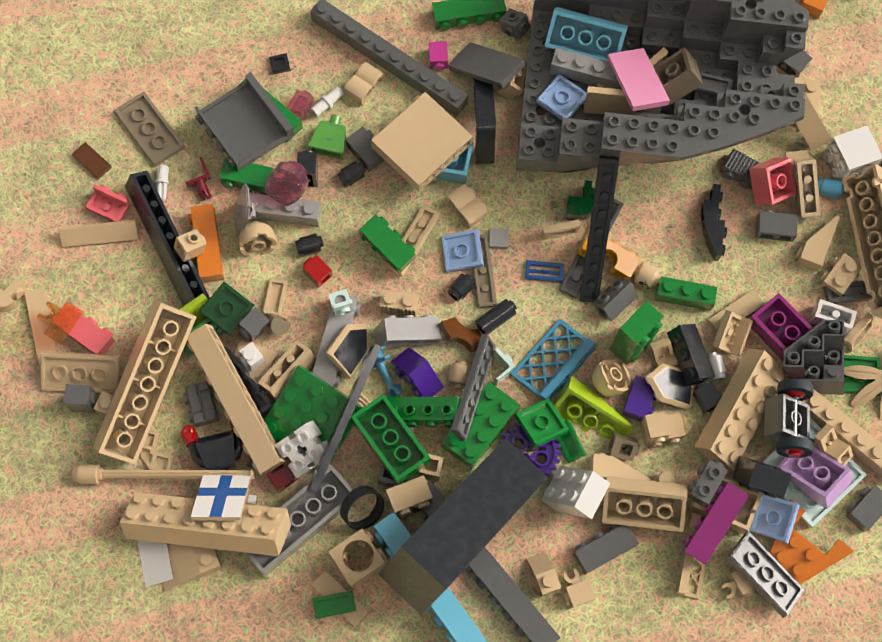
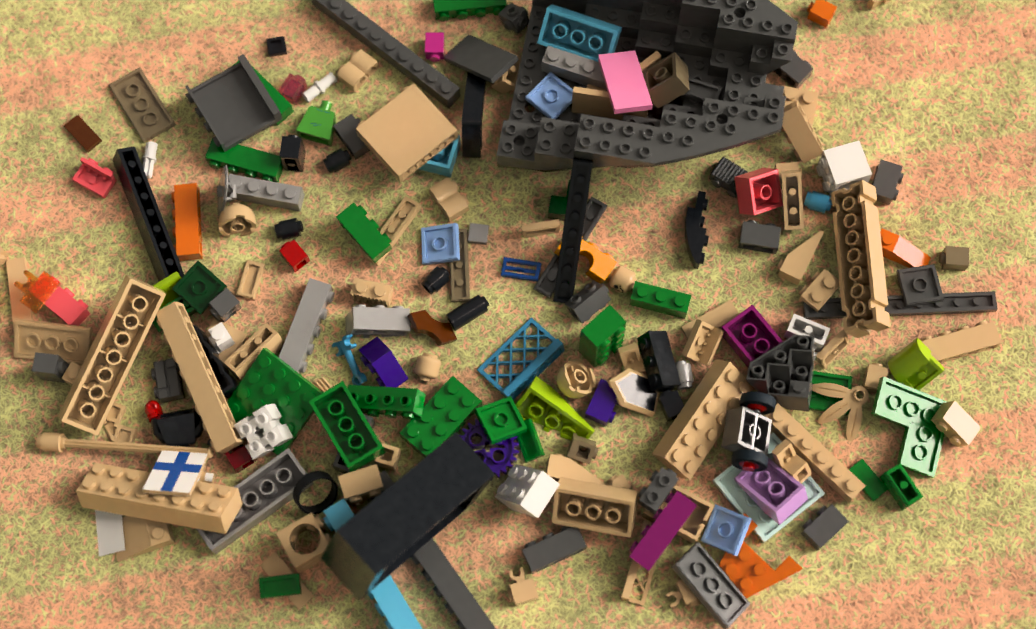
camera: 10 degrees right, 0 degrees up
tan tile [59,220,139,247] -> none
tan brick [174,229,206,262] -> none
dark red bracket [185,156,212,202] -> none
clear pink brick [265,161,309,206] -> none
dark tan brick [268,313,291,335] -> none
black tile [306,344,381,493] -> none
black tile [325,324,369,379] -> none
light aqua bracket [328,289,354,316] -> none
dark grey tile [451,334,496,441] -> none
light aqua bracket [494,347,515,385] -> none
tan slope [527,552,562,597] -> none
tan brick [639,412,686,448] -> none
black brick [732,456,792,498] -> none

